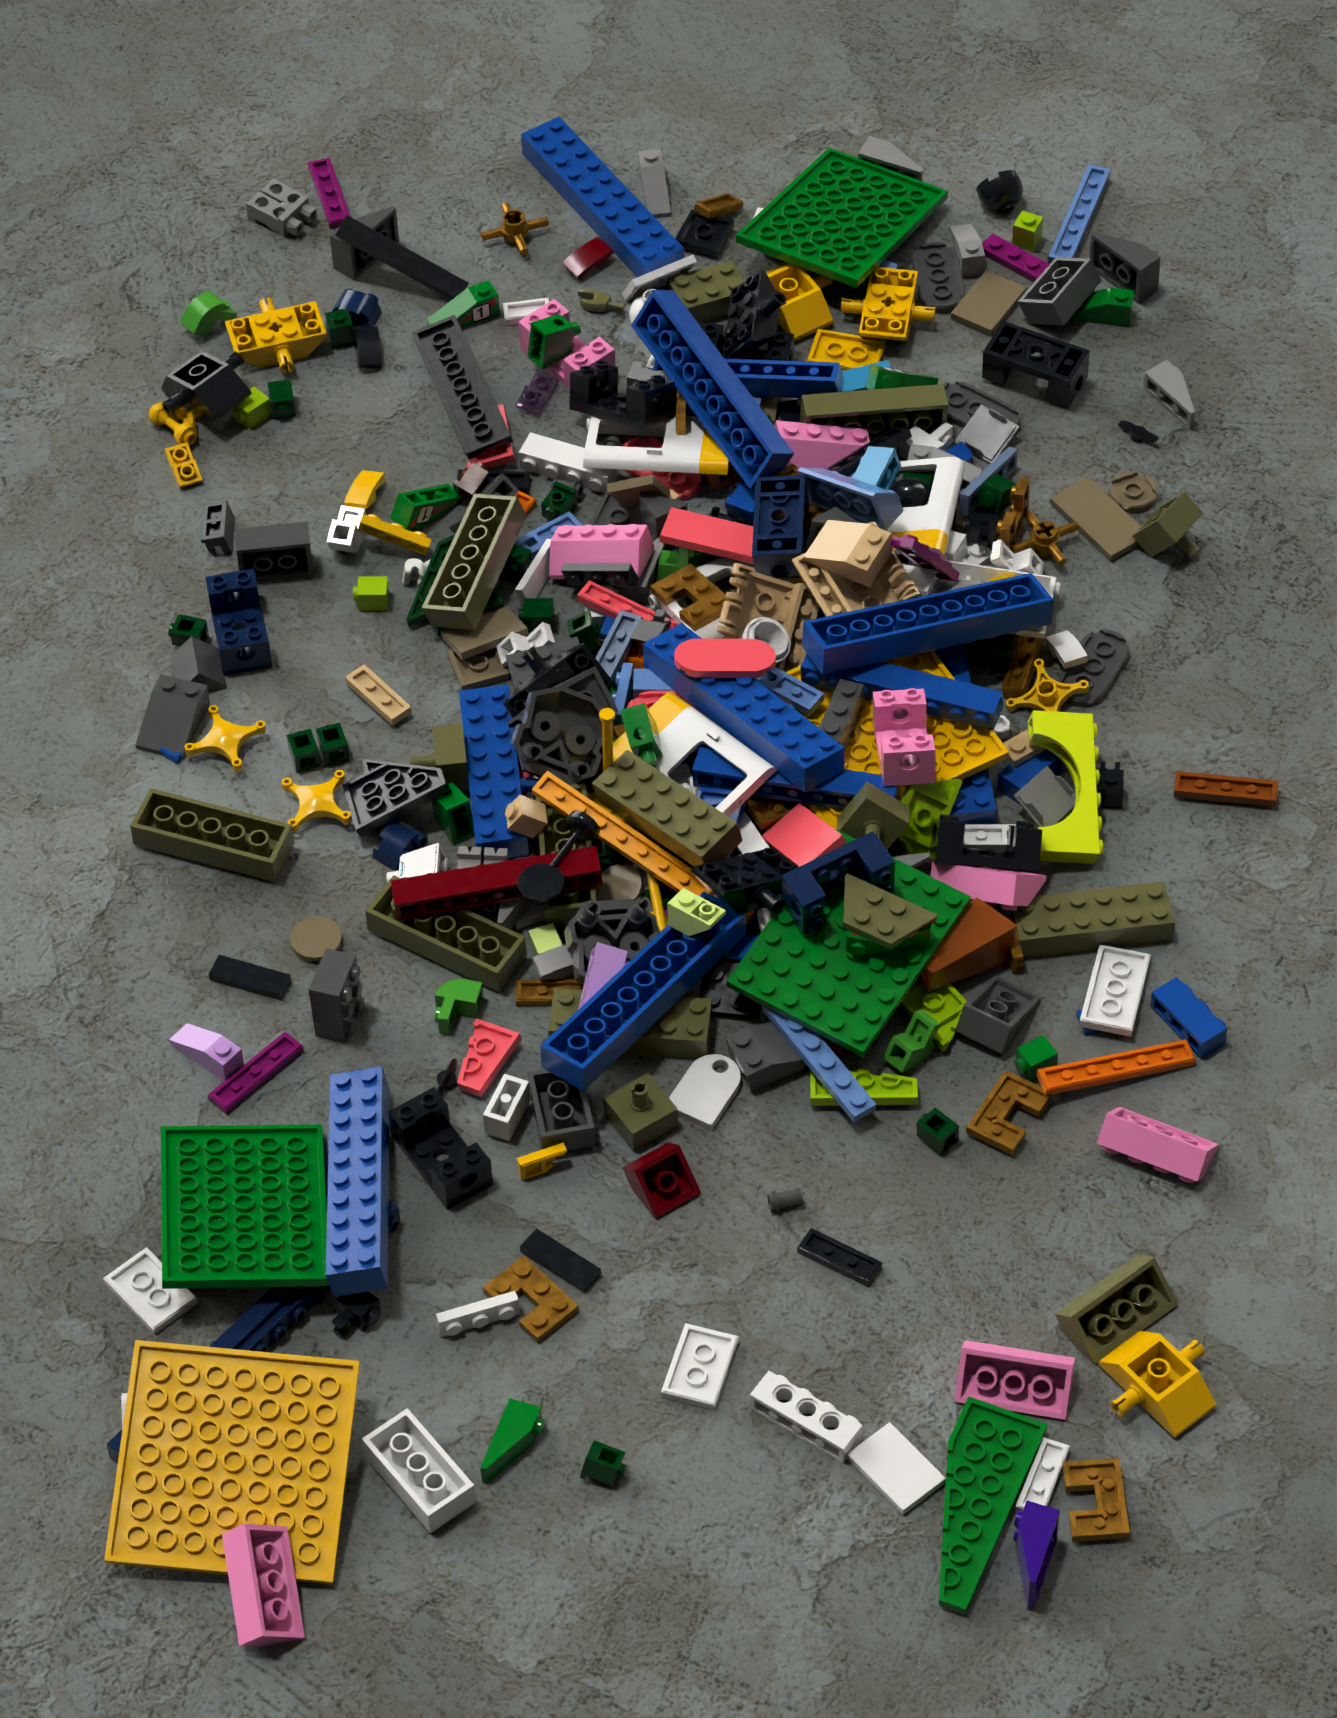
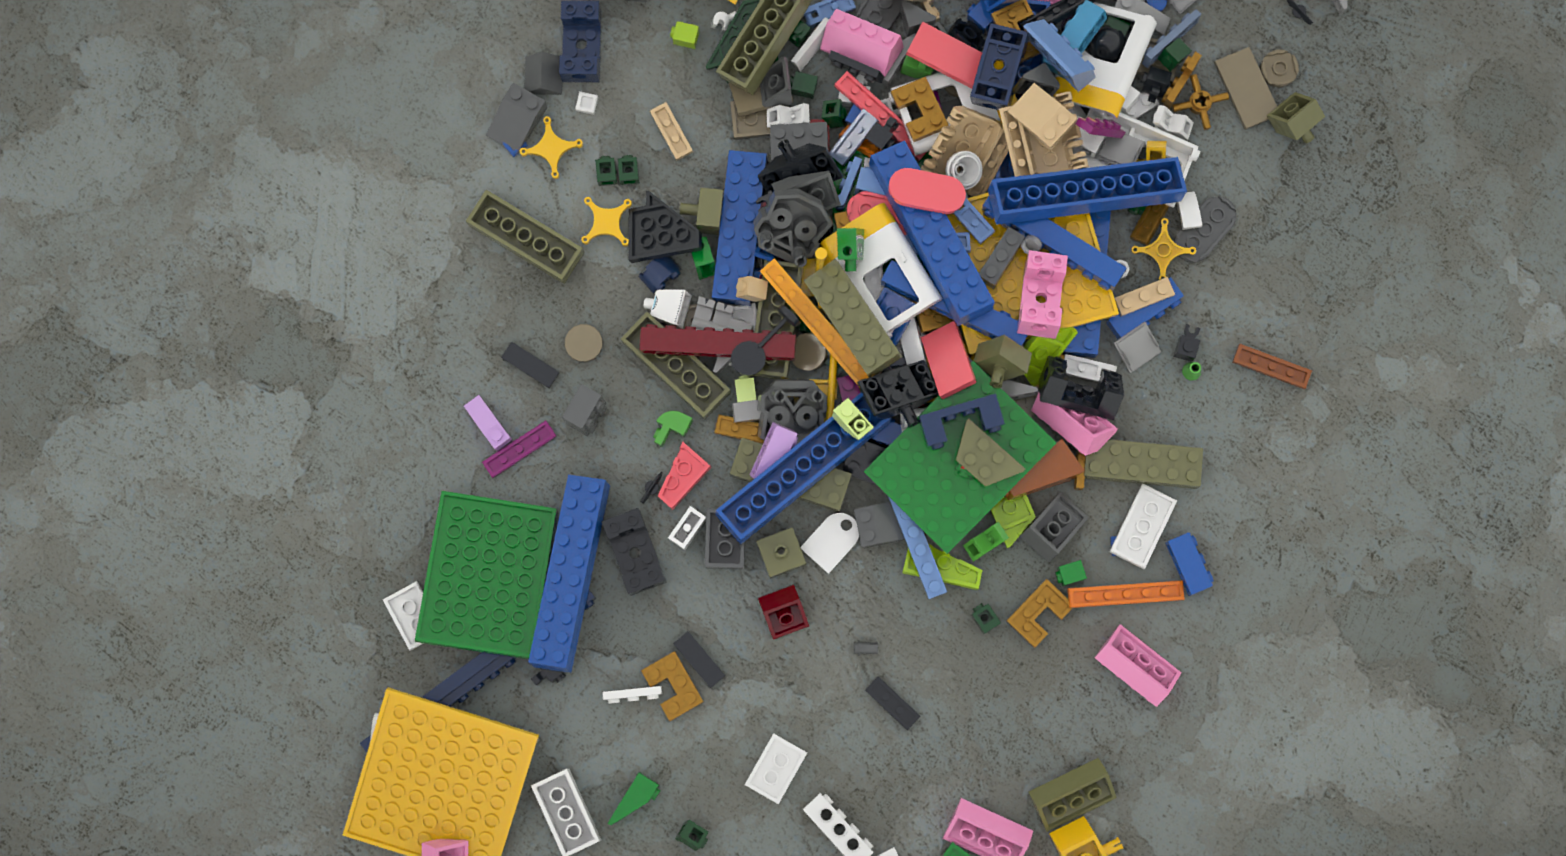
camera: 15 degrees right, 30 degrees up
dark green brick [168,614,209,646] -> none
yellow tile [517,1142,567,1180] -> none
neon yellow arch [1027,710,1103,864] -> none
none -> white tile [575,91,598,115]
none -> dark grey slope [760,57,792,107]
none -> light grey tile [1021,235,1042,254]
none -> bright green cone [1182,362,1201,381]

